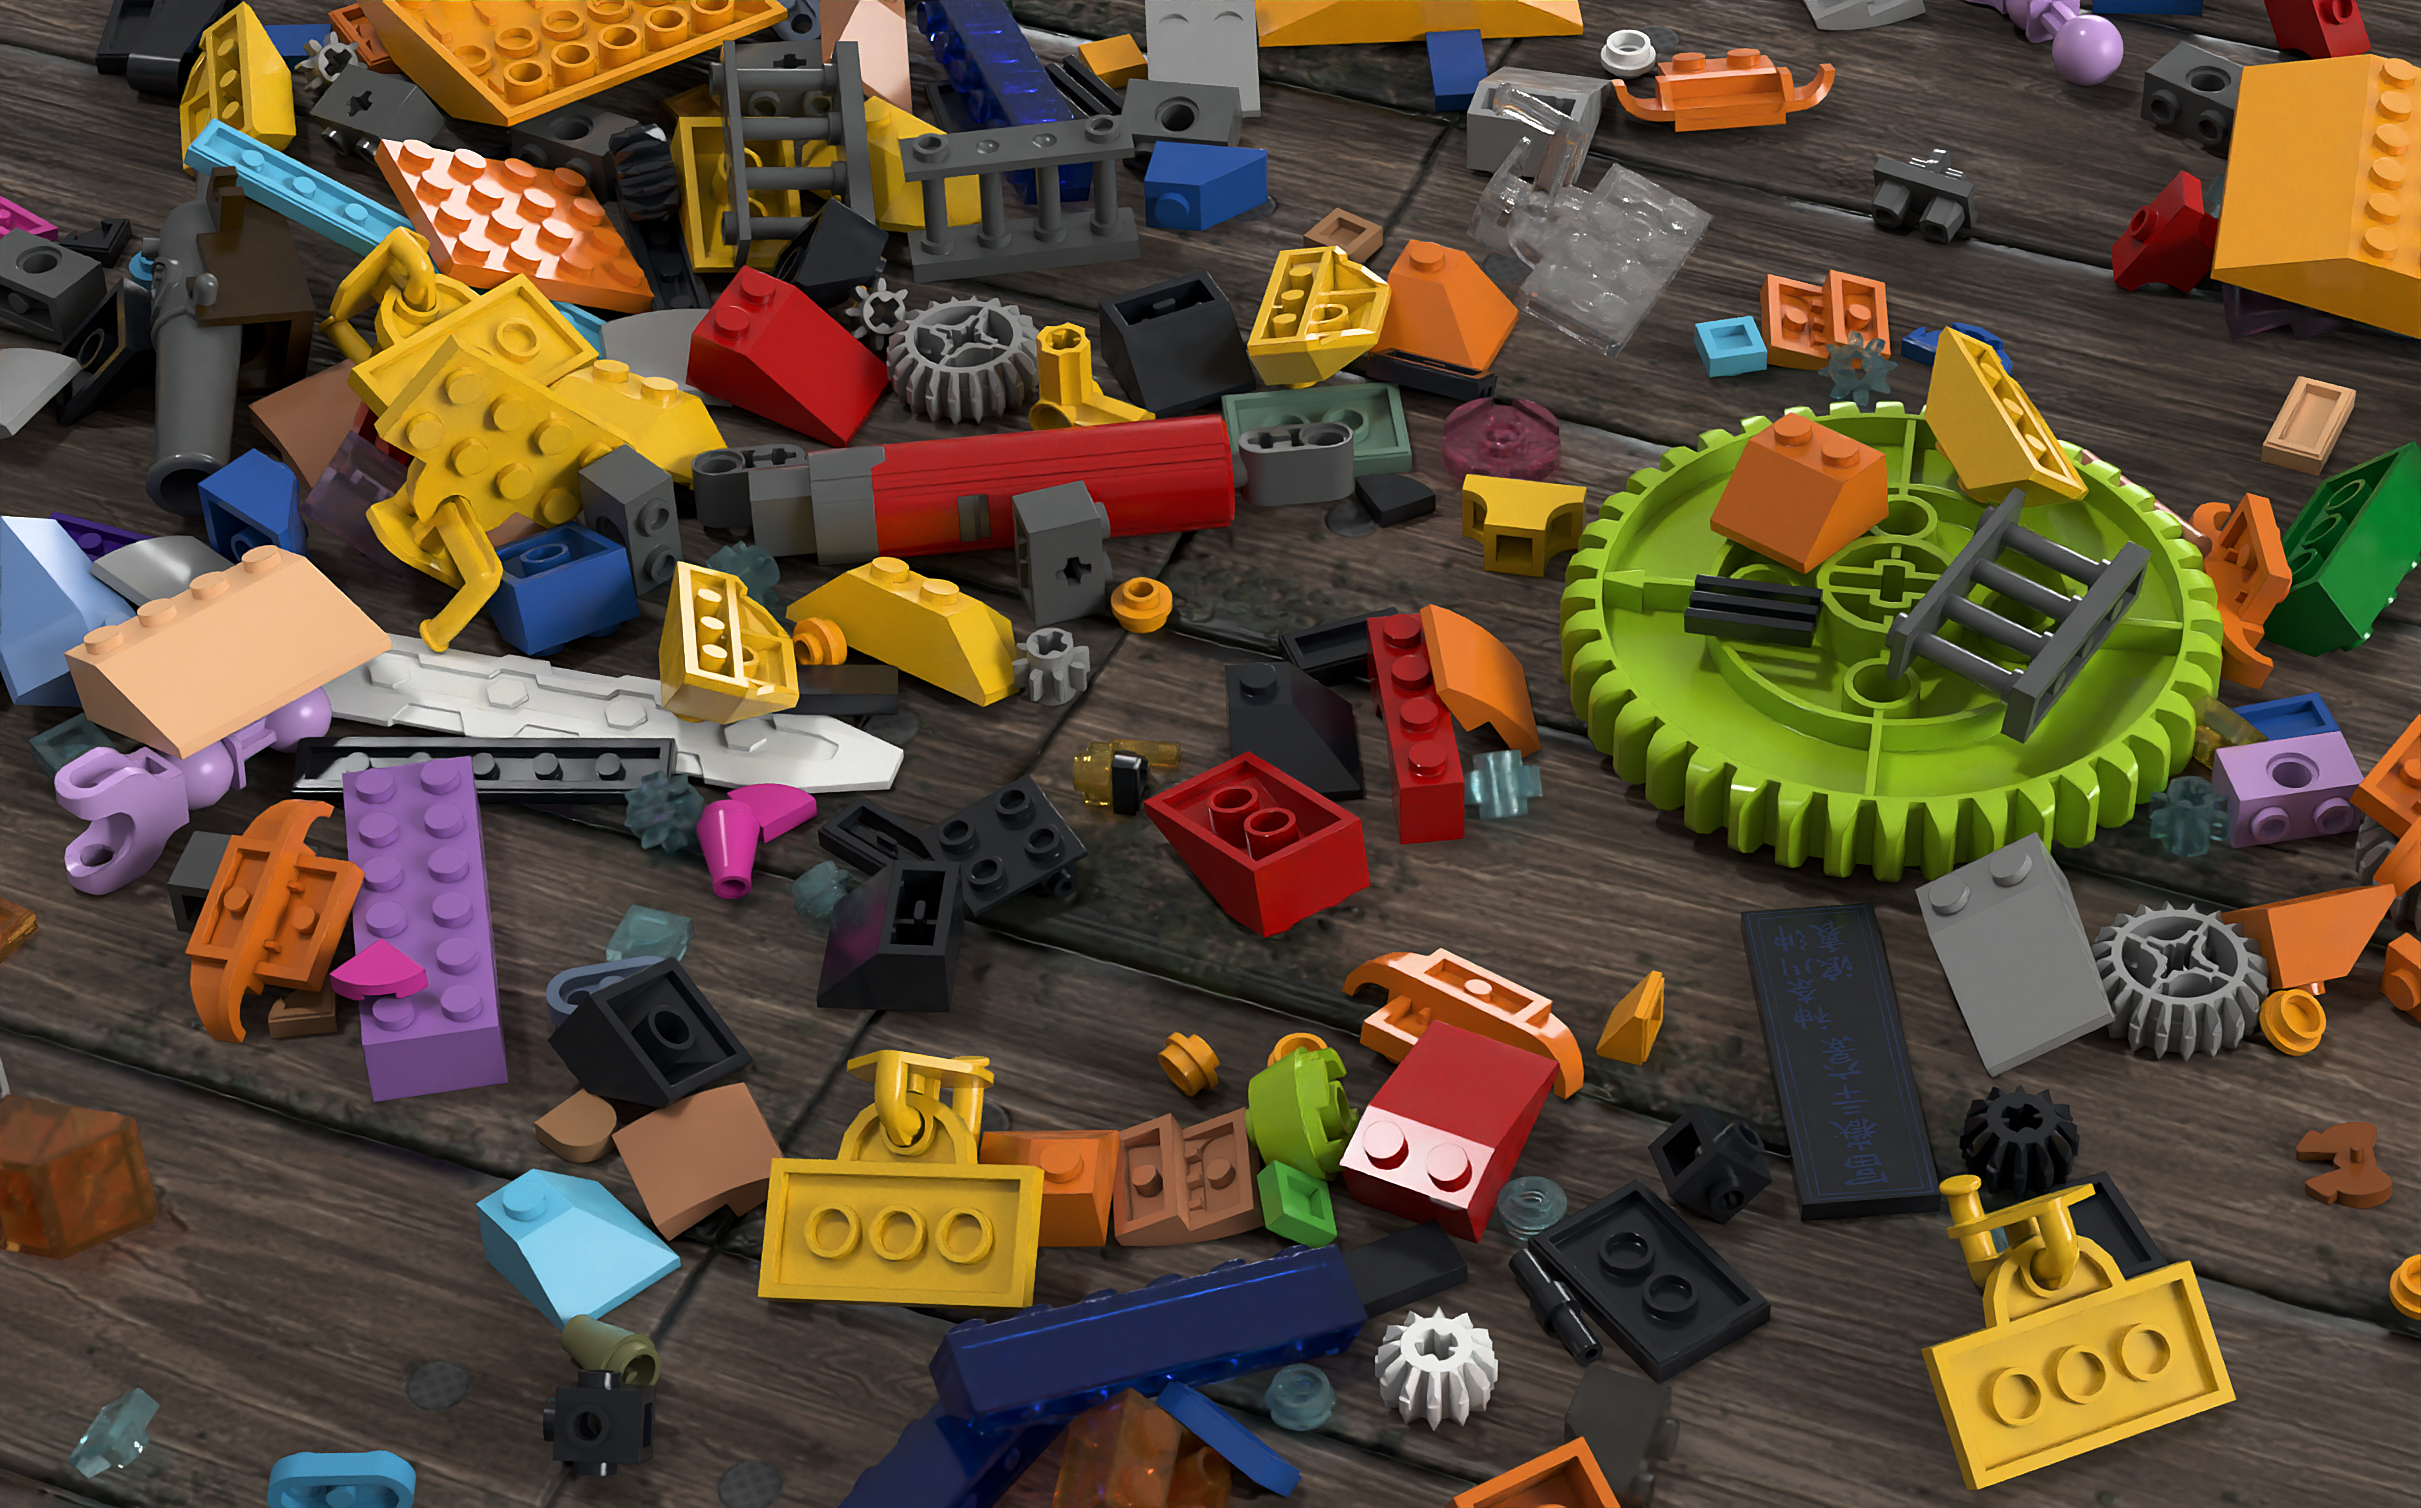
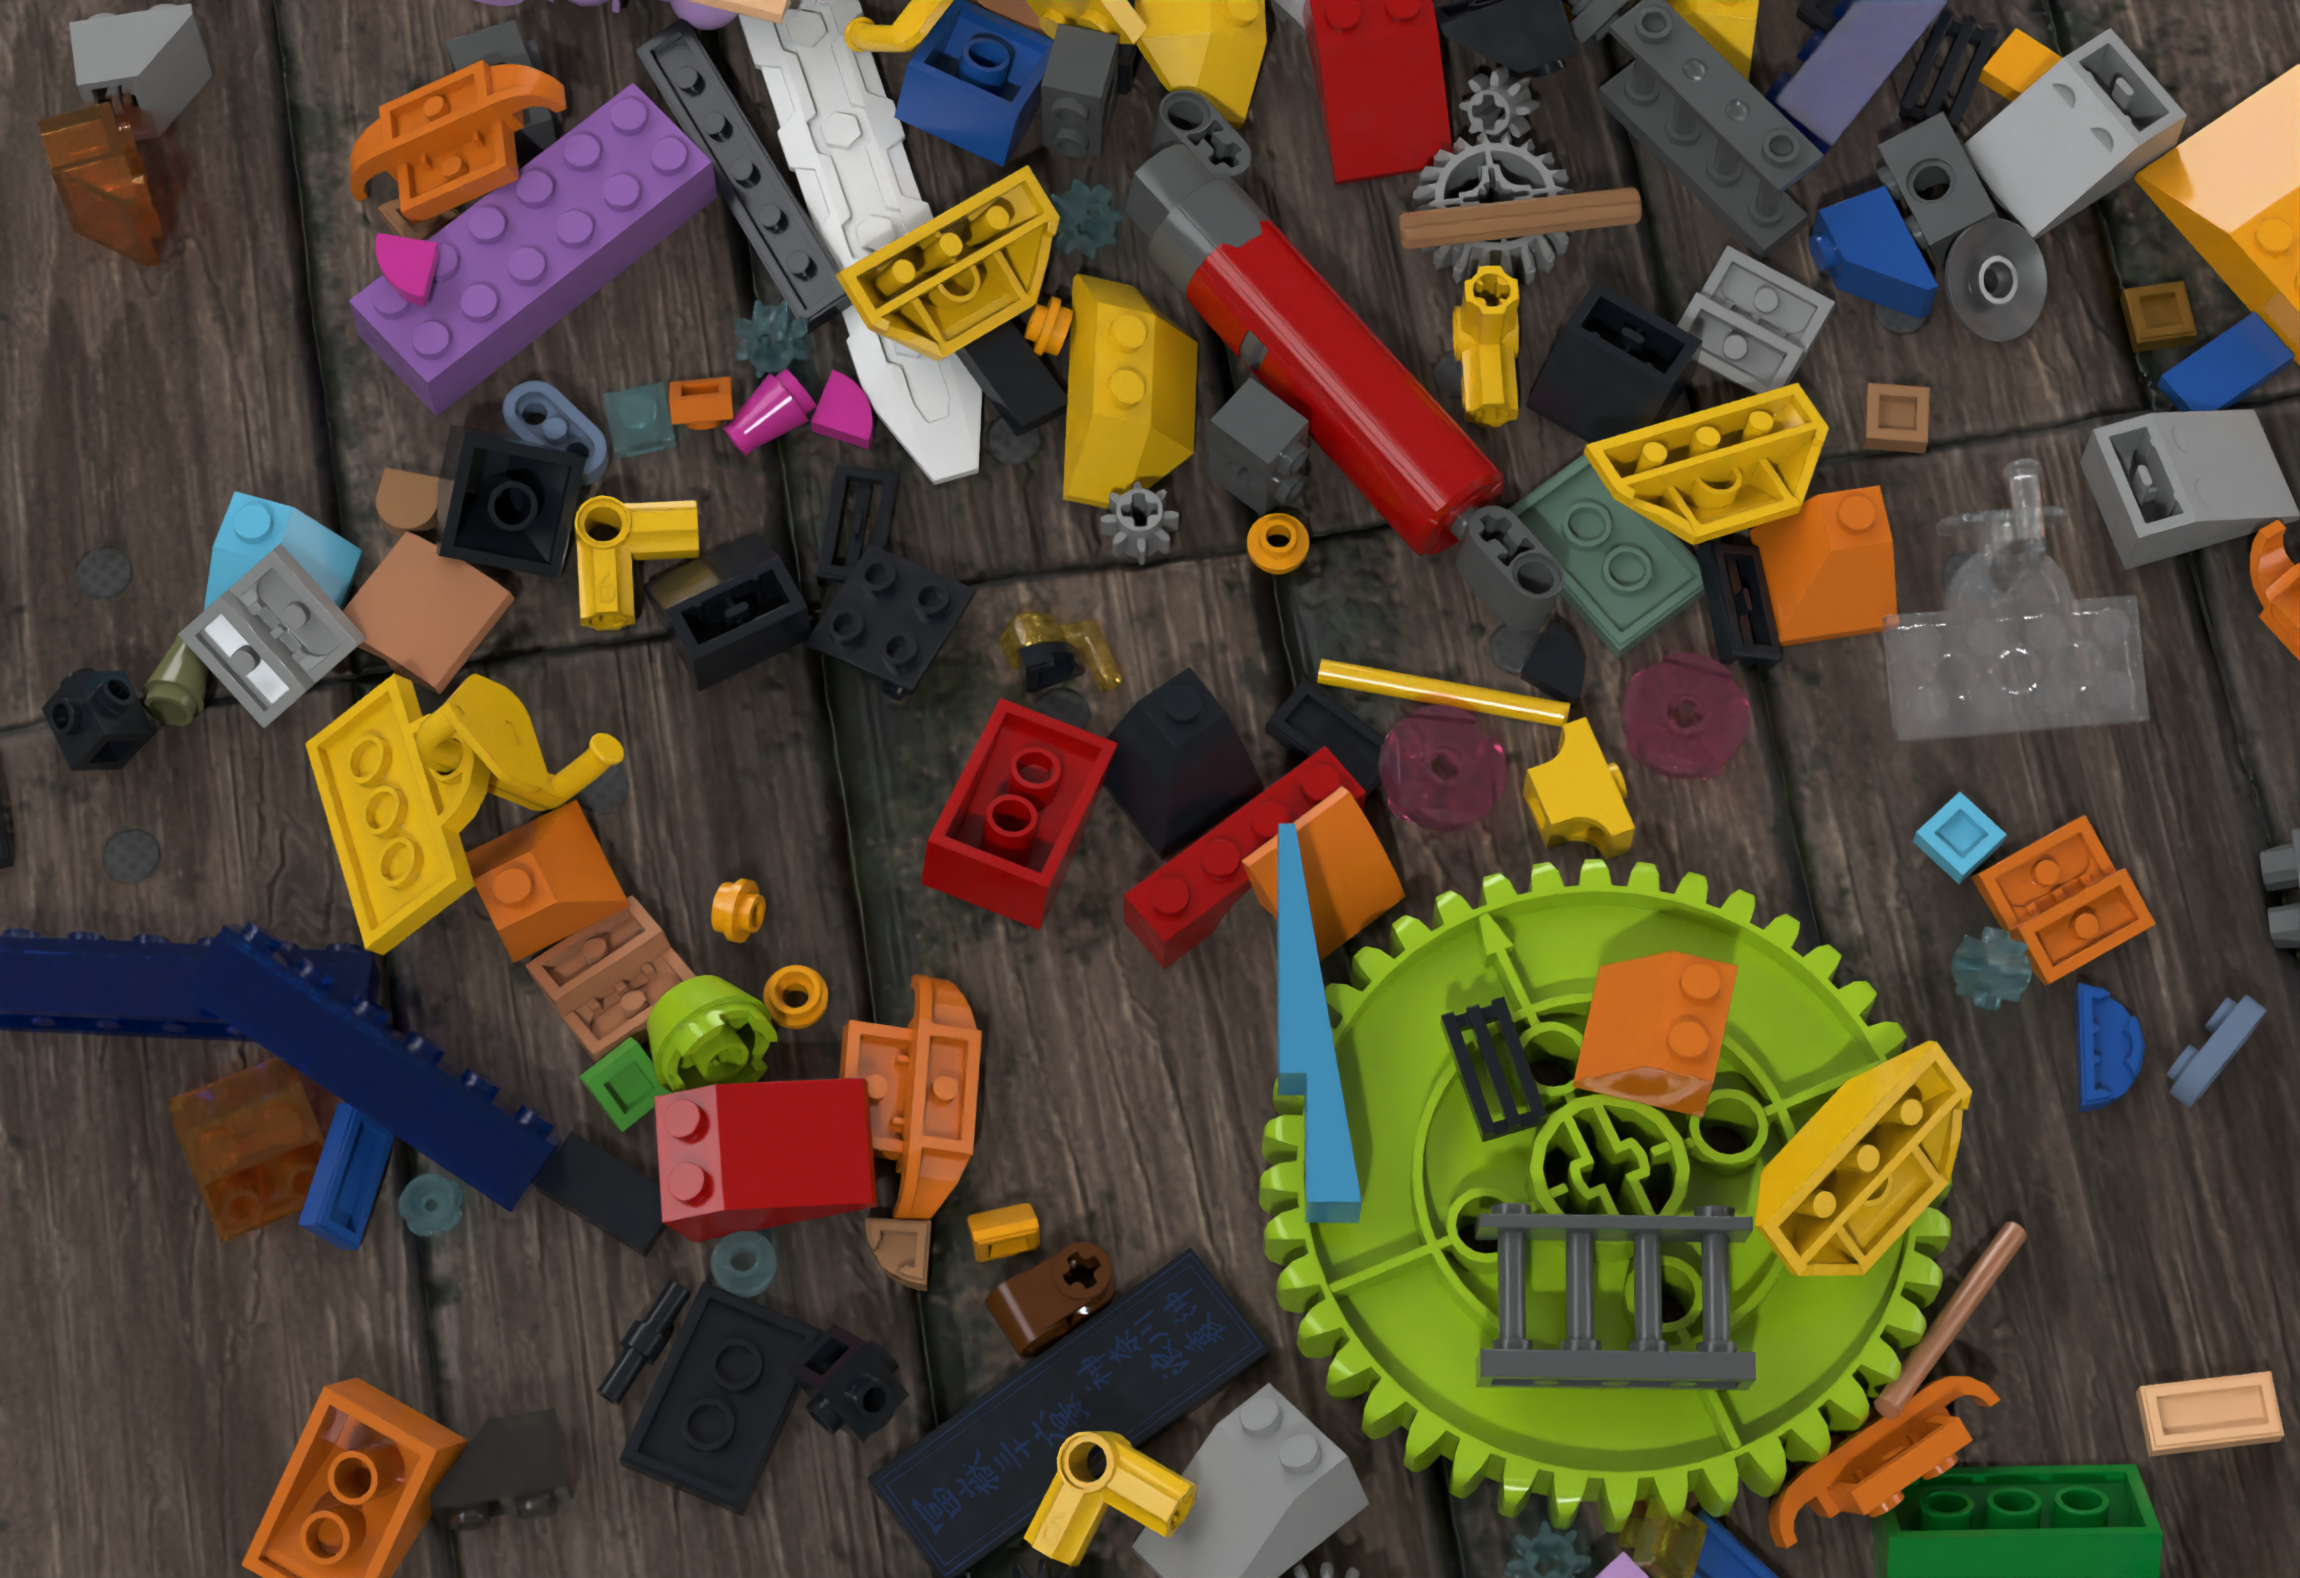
camera: 55 degrees right, 25 degrees up
clear light blue plate [789,860,853,918] -> none
white gear [1375,1306,1498,1431] -> none
clear light blue gear [1463,750,1542,820] -> none
none -> light grey slope [178,543,366,728]
none -> yellow piece [574,495,699,631]
none -> orange plate [669,376,734,430]
none -> medium nougat tile [865,1218,932,1291]
none -> reddish brown piece [985,1242,1115,1359]
none -> yellow piece [1024,1431,1198,1567]
none -> dark azure slope [1277,823,1362,1223]
none -> yellow bar [1317,659,1570,727]
none -> clear pink plate [1379,705,1507,832]
none -> medium nougat axle [1398,187,1642,249]
none -> light grey slope [1677,245,1835,395]
none -> flat silver dish [1945,218,2047,342]
none -> pearl gold tile [2120,281,2197,353]
none -> sand blue plate [2166,994,2268,1109]

